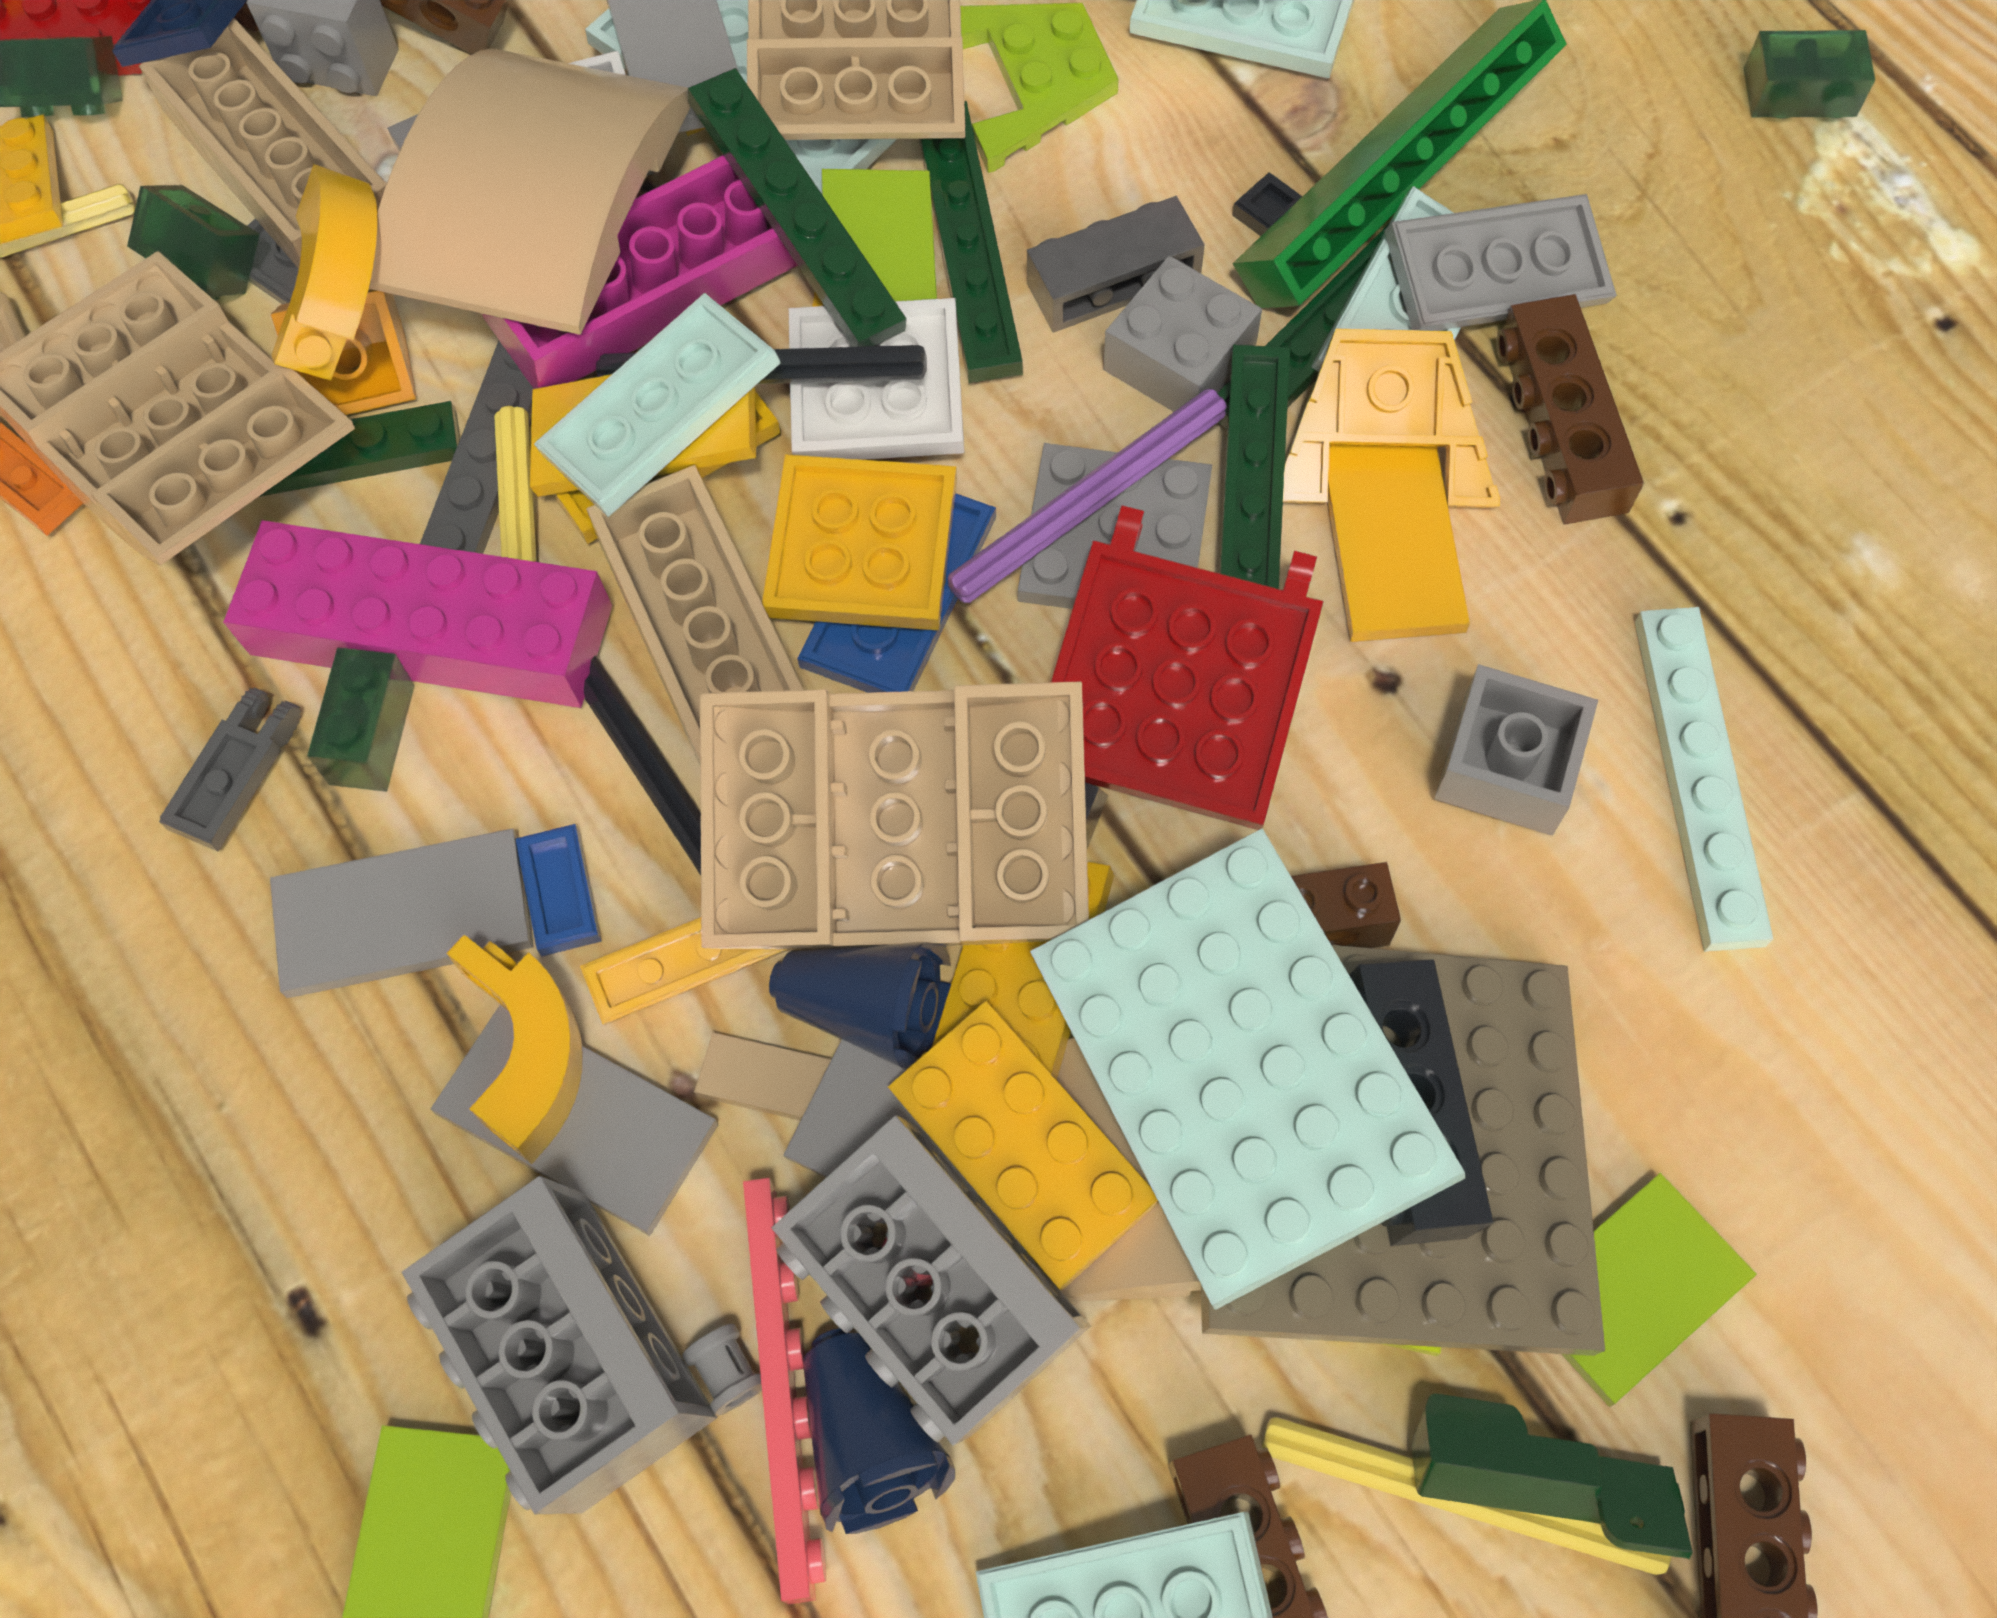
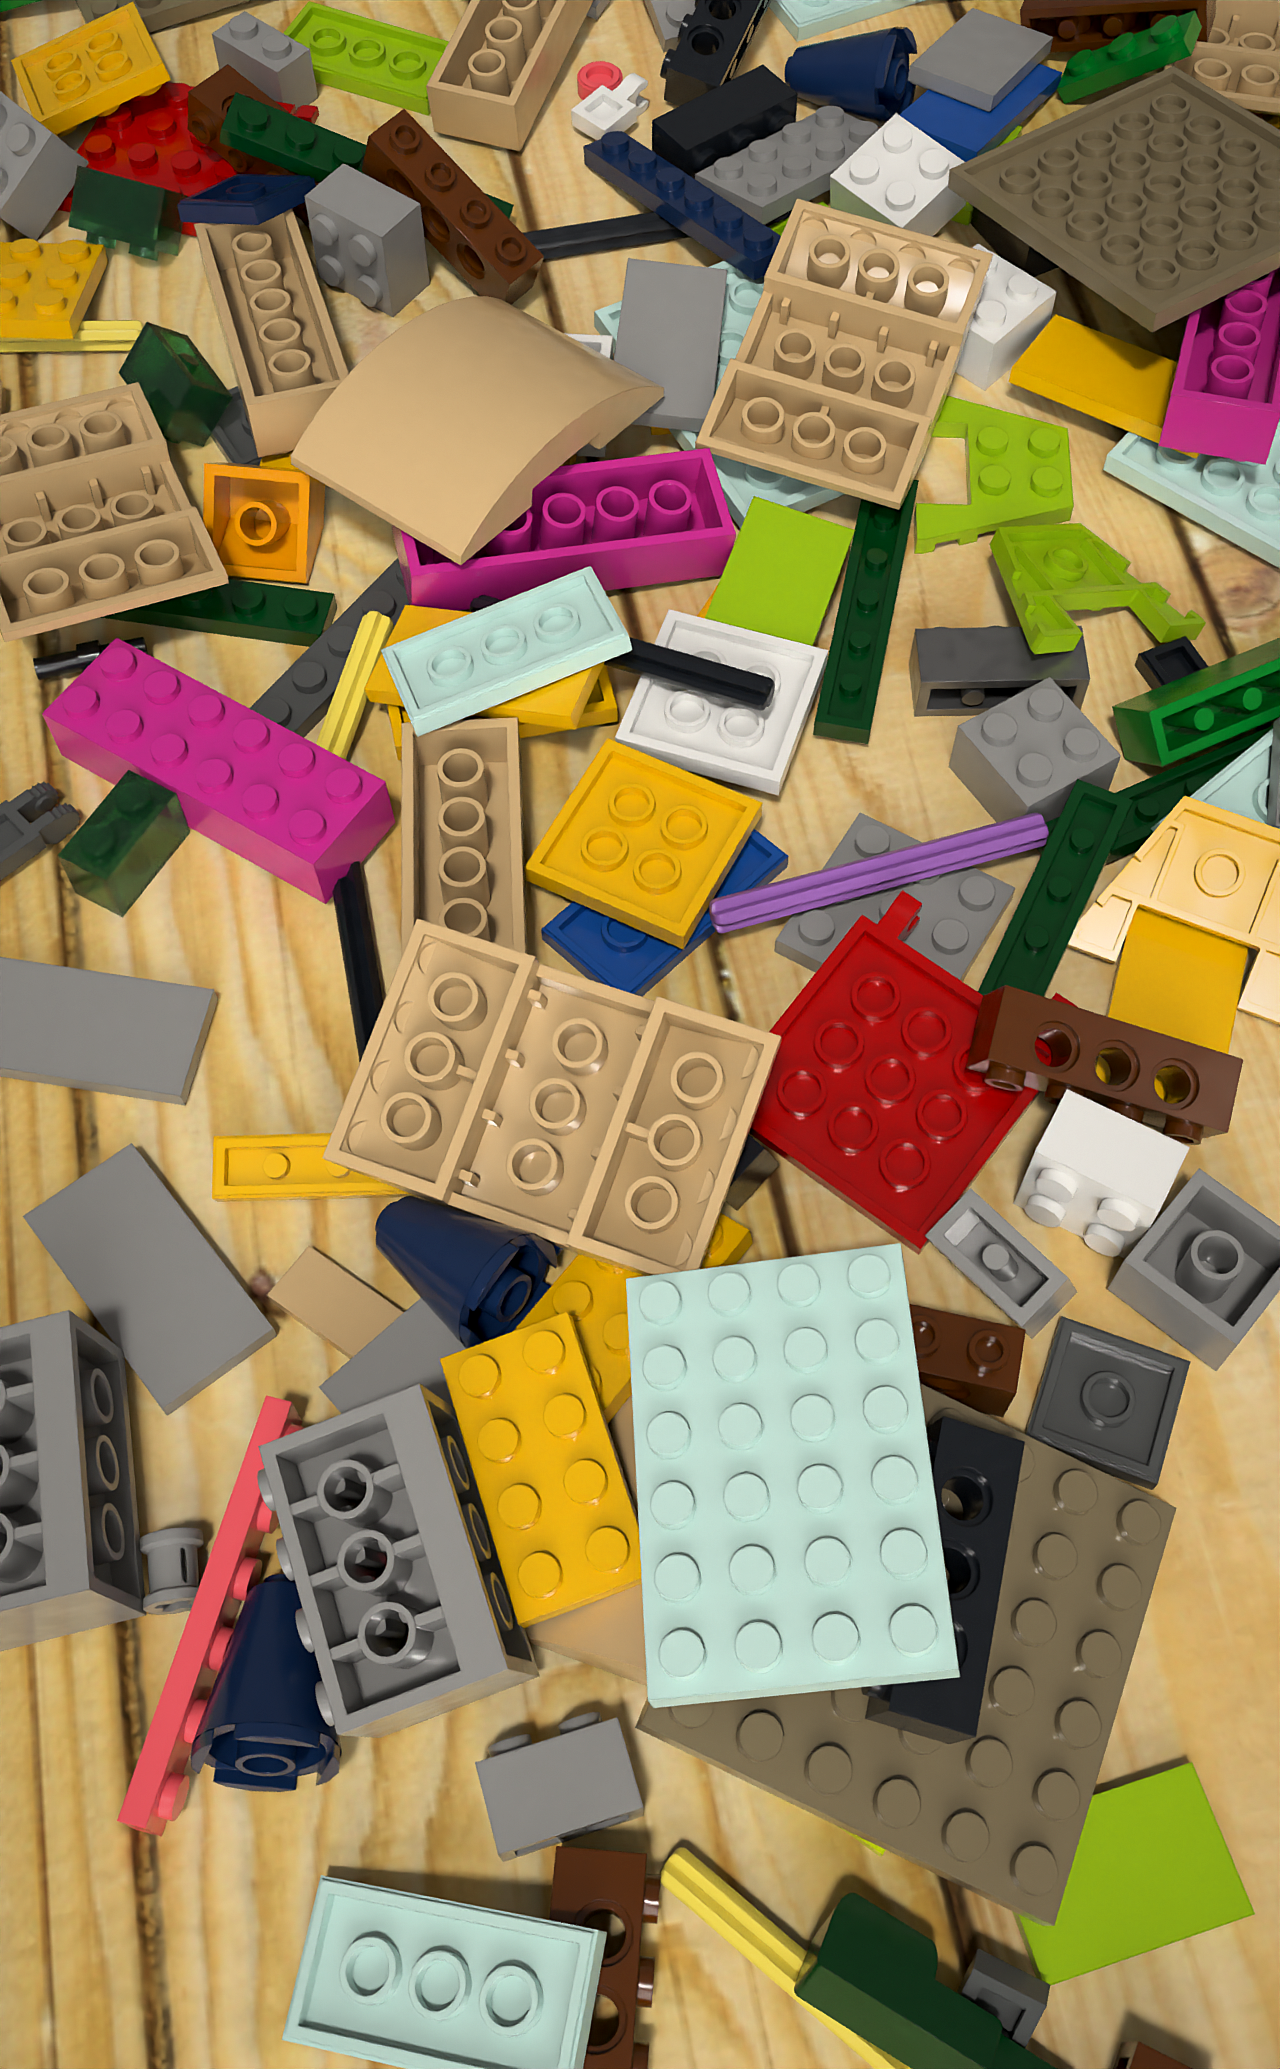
camera: 20 degrees right, 5 degrees down
yellow arch [271,164,377,381] -> none
yellow arch [446,935,583,1165] -> none
blue tile [516,824,602,957] -> none
dark green plate [688,68,907,347] -> none
none -> black bar [33,637,148,680]
none -> light grey brick [475,1712,644,1862]
none -> light grey brick [925,1188,1077,1339]
none -> dark grey plate [956,1948,1050,2048]
none -> reddish brown brick [966,985,1243,1145]
none -> lime wing [989,523,1206,654]
none -> white brick [1013,1089,1190,1259]
none -> dark grey tile [1025,1316,1190,1490]

